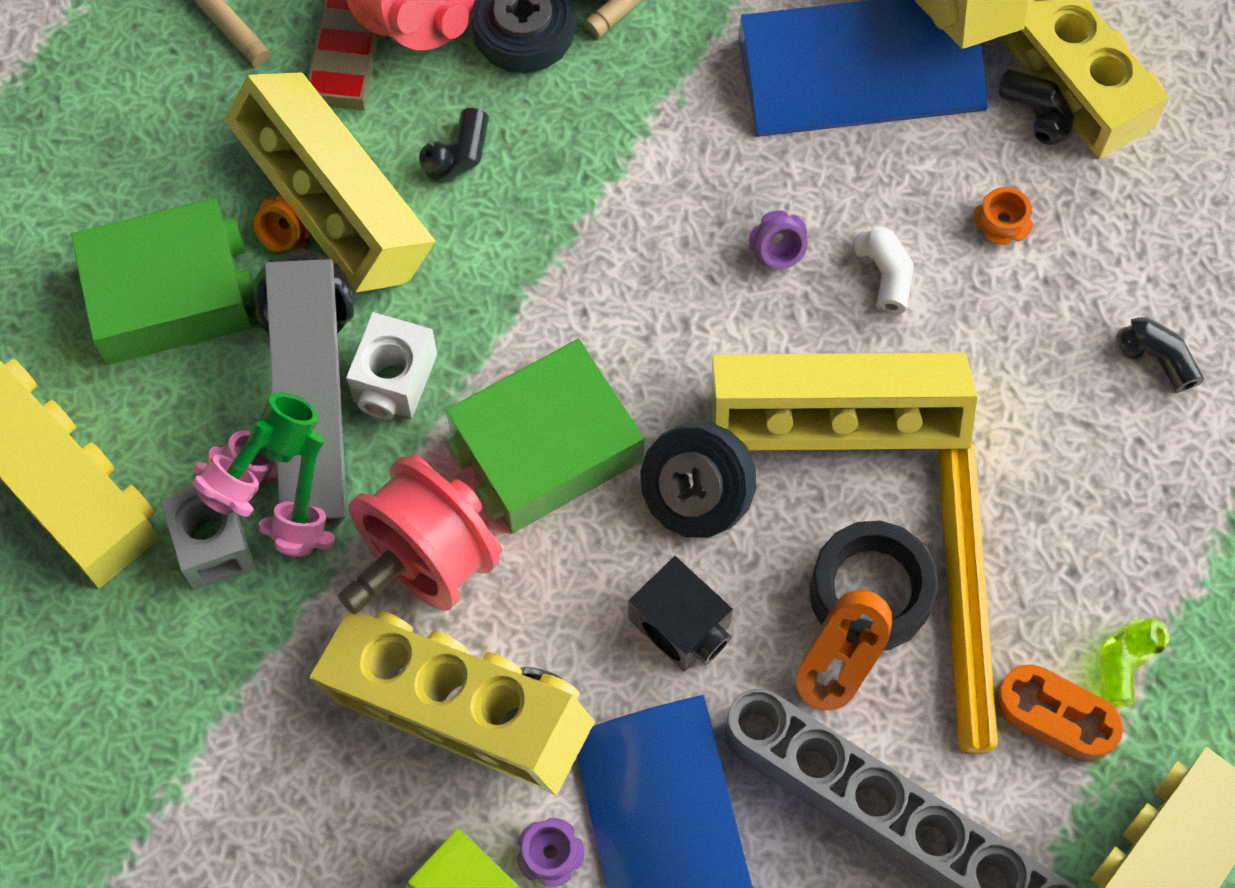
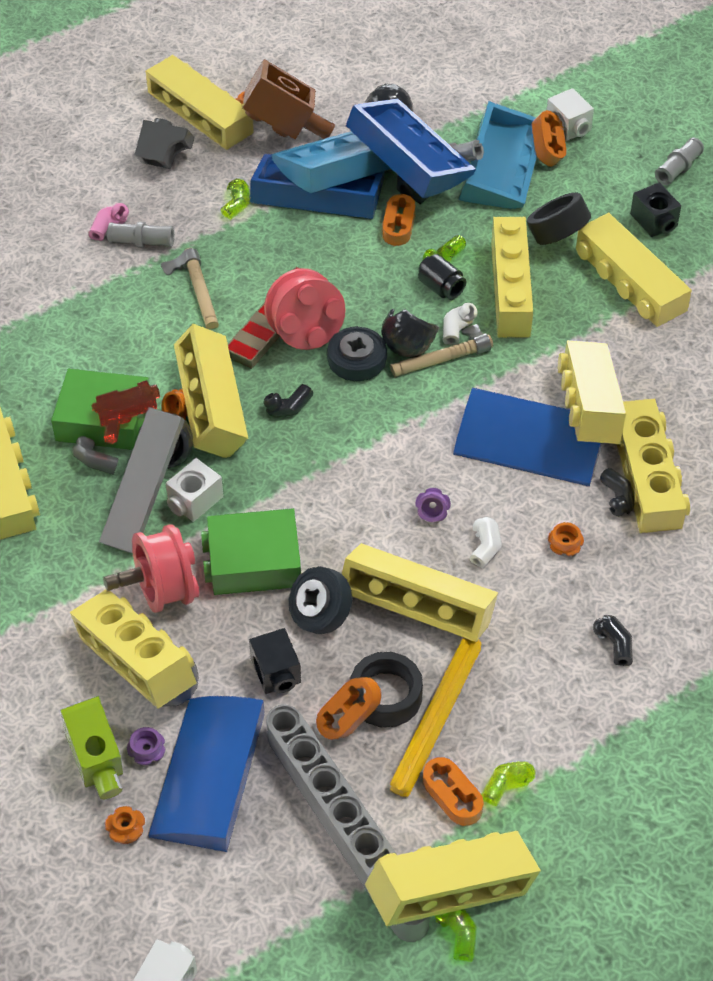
camera: 25 degrees right, 15 degrees down
light grey brick [161,483,256,590] -> none
plant [192,392,335,557] -> none
none -> dark grey arm [72,437,119,475]
none -> clear red piece [91,380,160,443]

